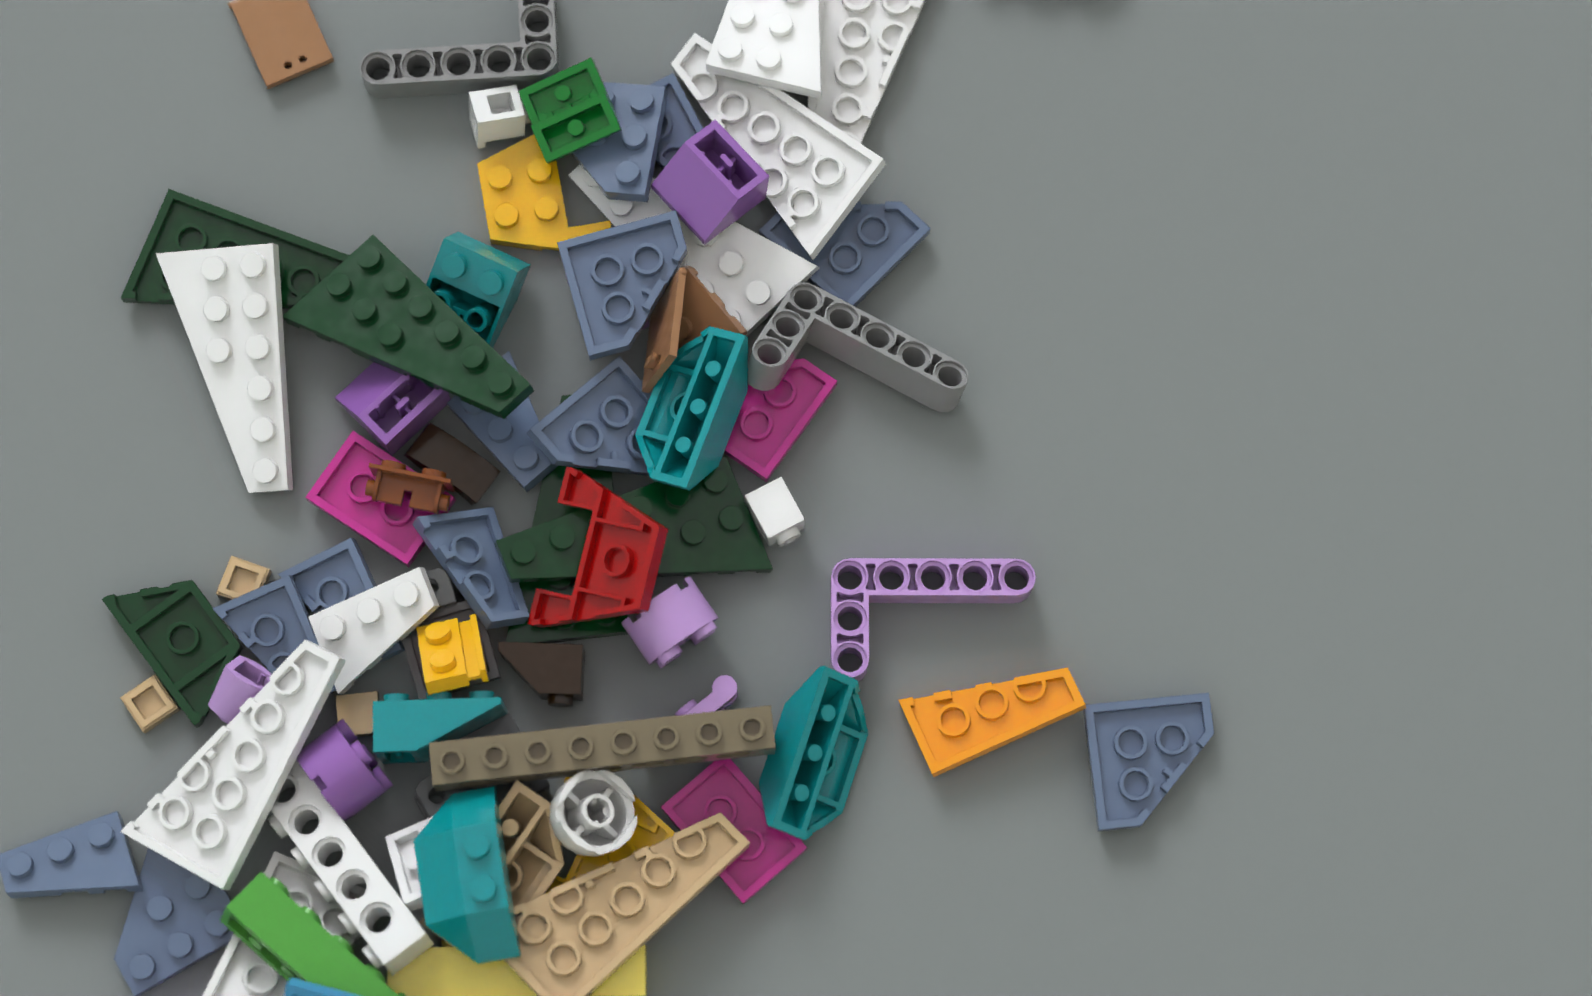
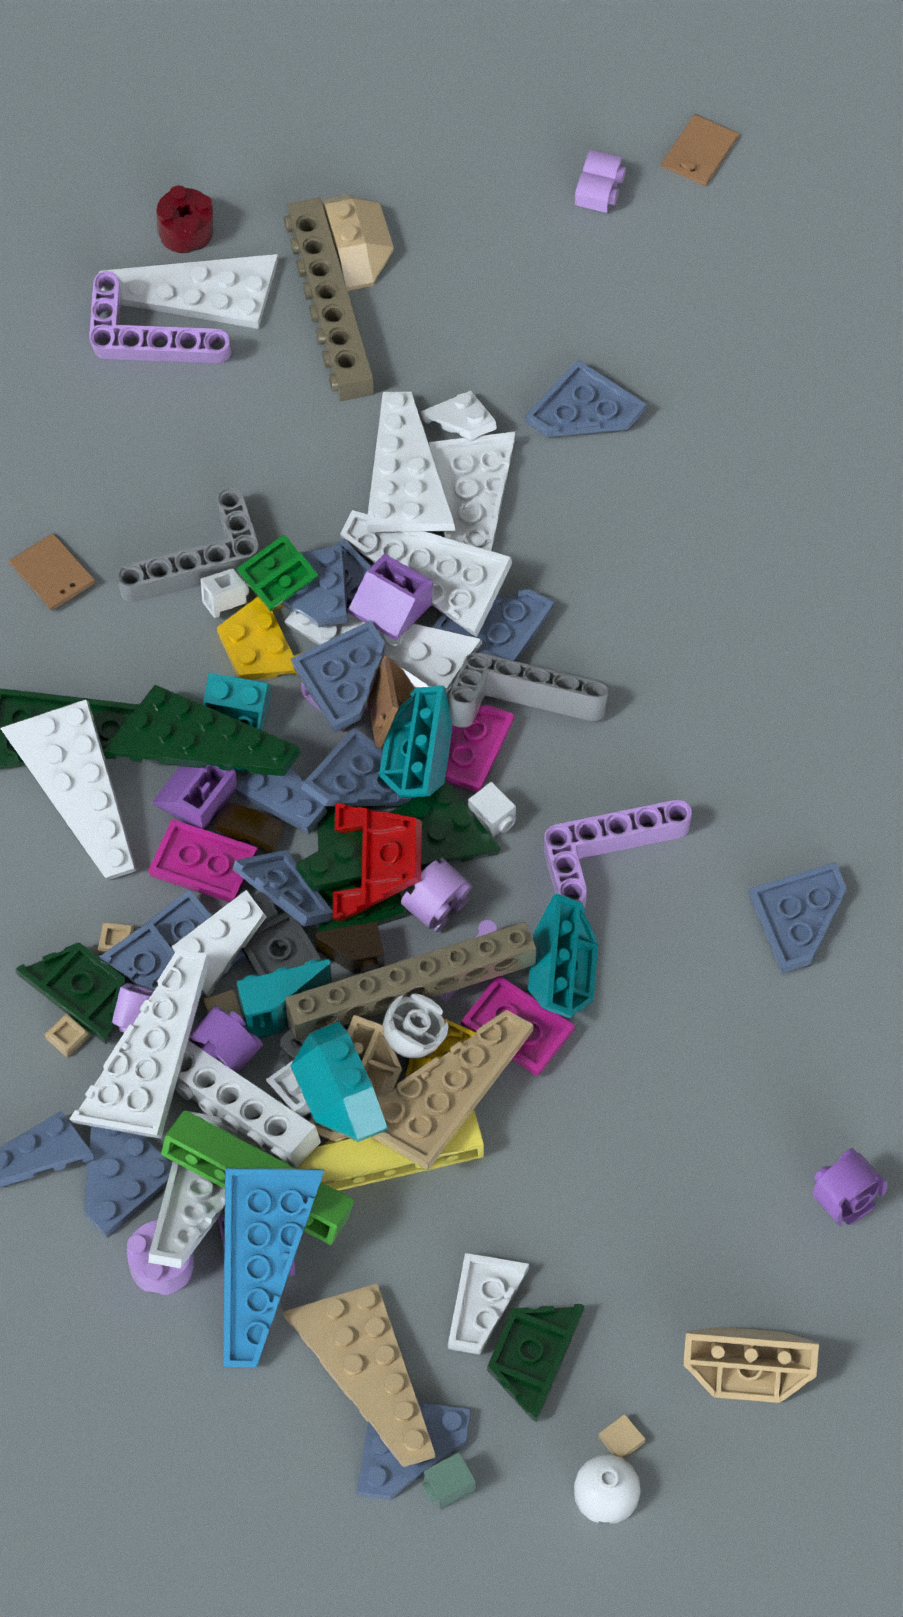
camera: 10 degrees left, 15 degrees down
dark orange hinge [365,460,455,514] -> none
yellow plate [416,614,489,695] -> none
light orange wing [898,667,1086,778] -> none

